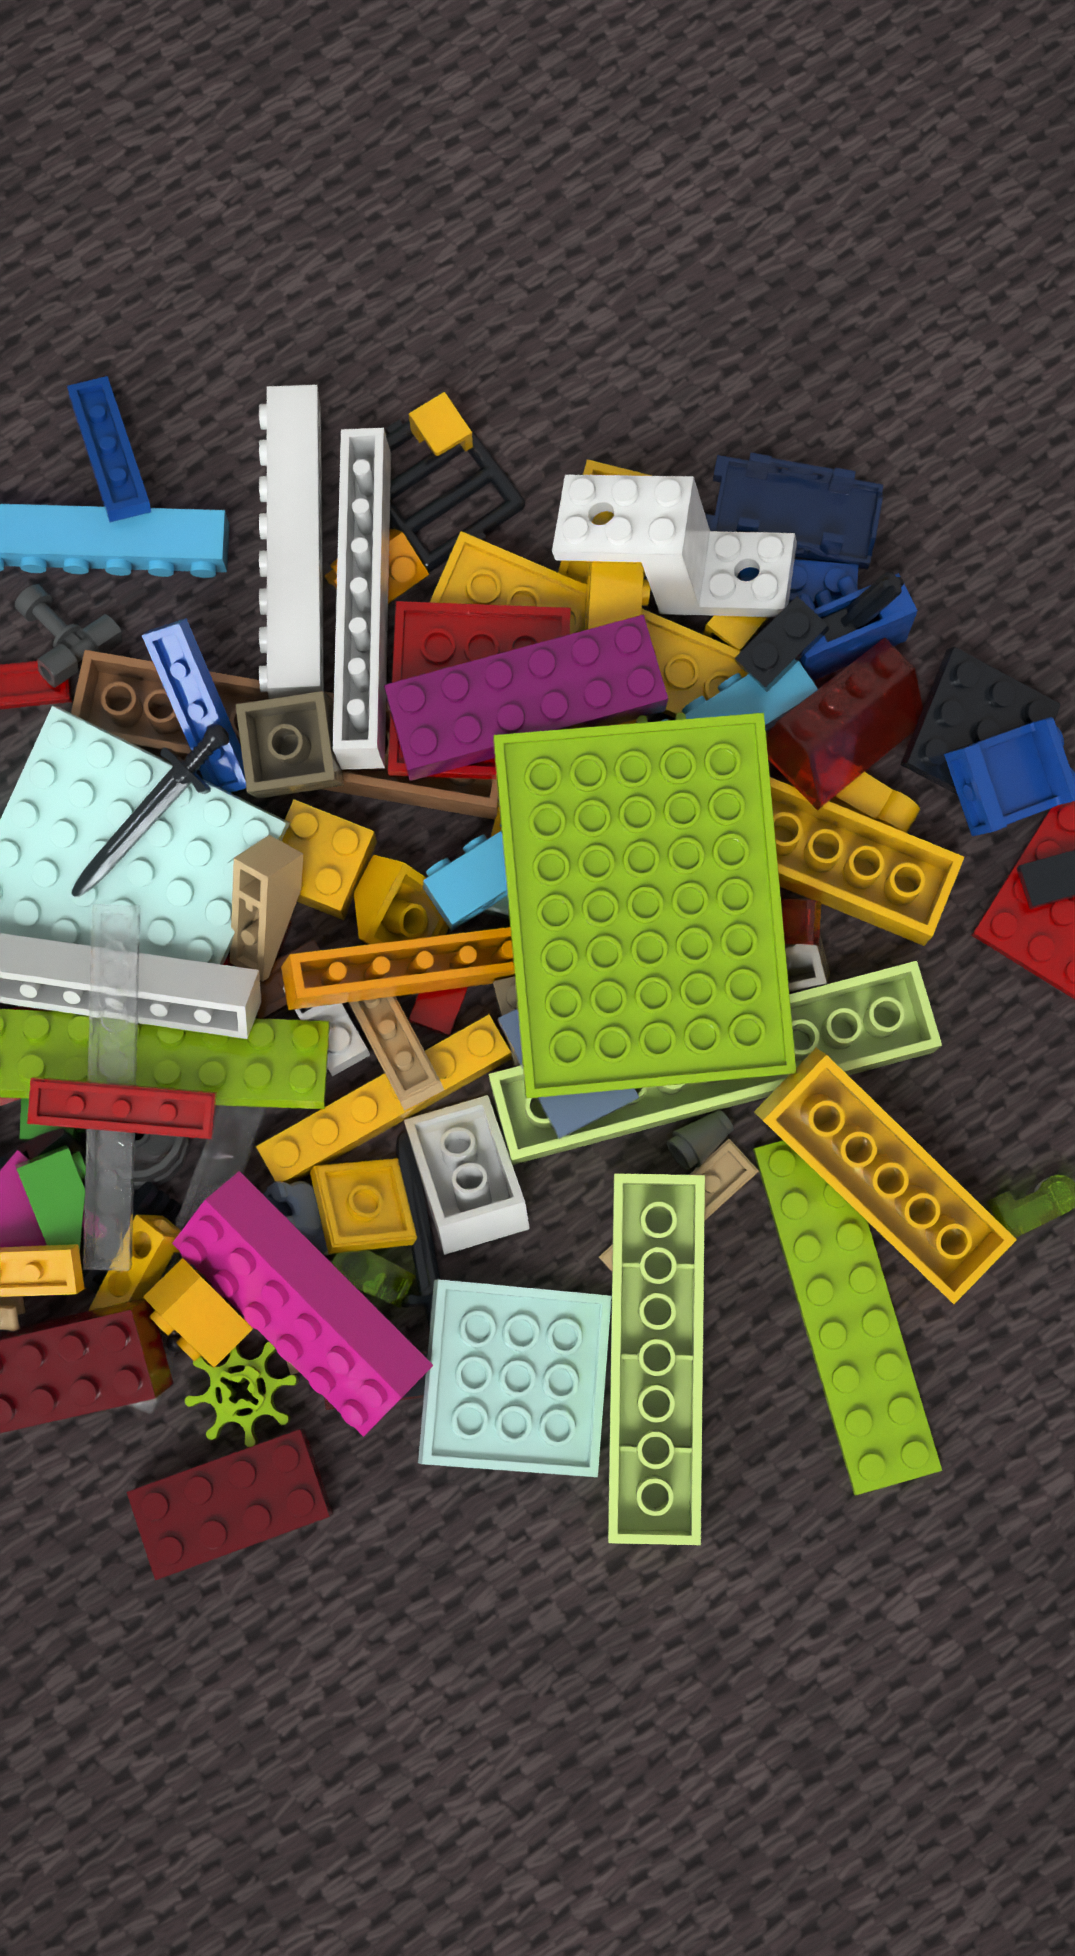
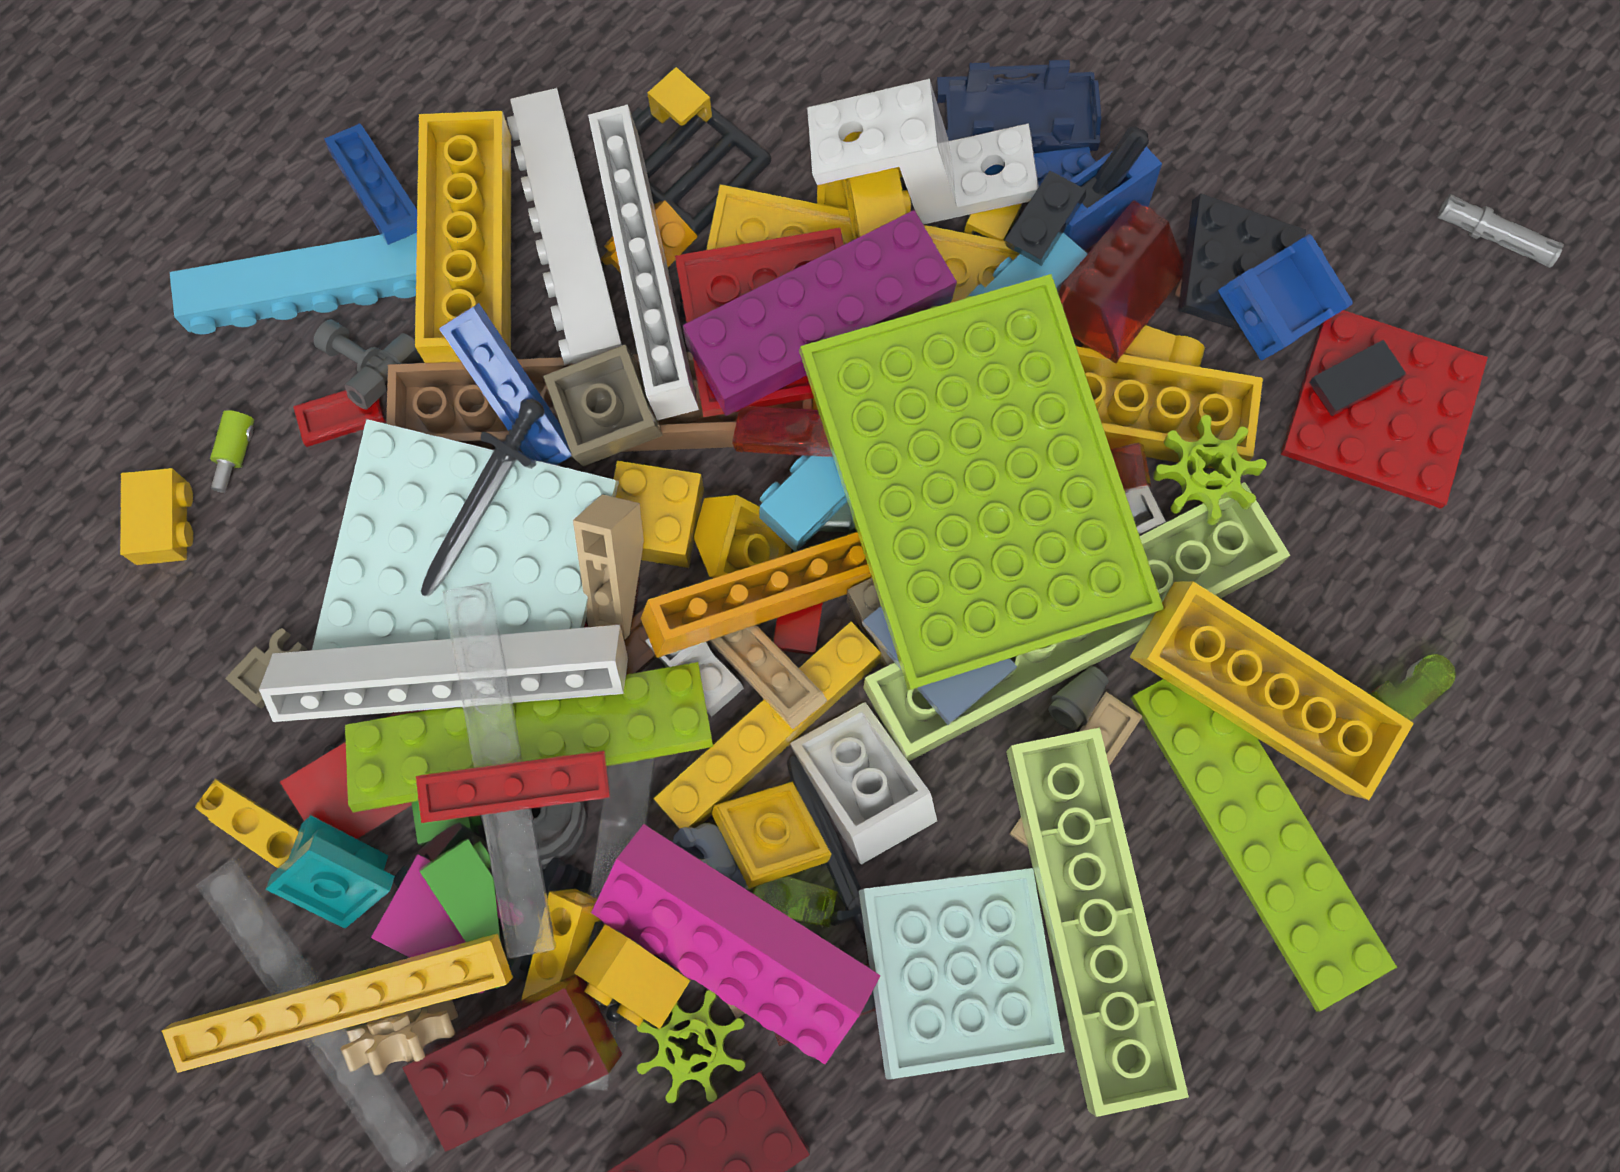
camera: 10 degrees left, 5 degrees down
none -> yellow brick [415,111,511,363]
none -> clear red plate [732,406,833,457]
none -> lime gear [1153,415,1267,525]

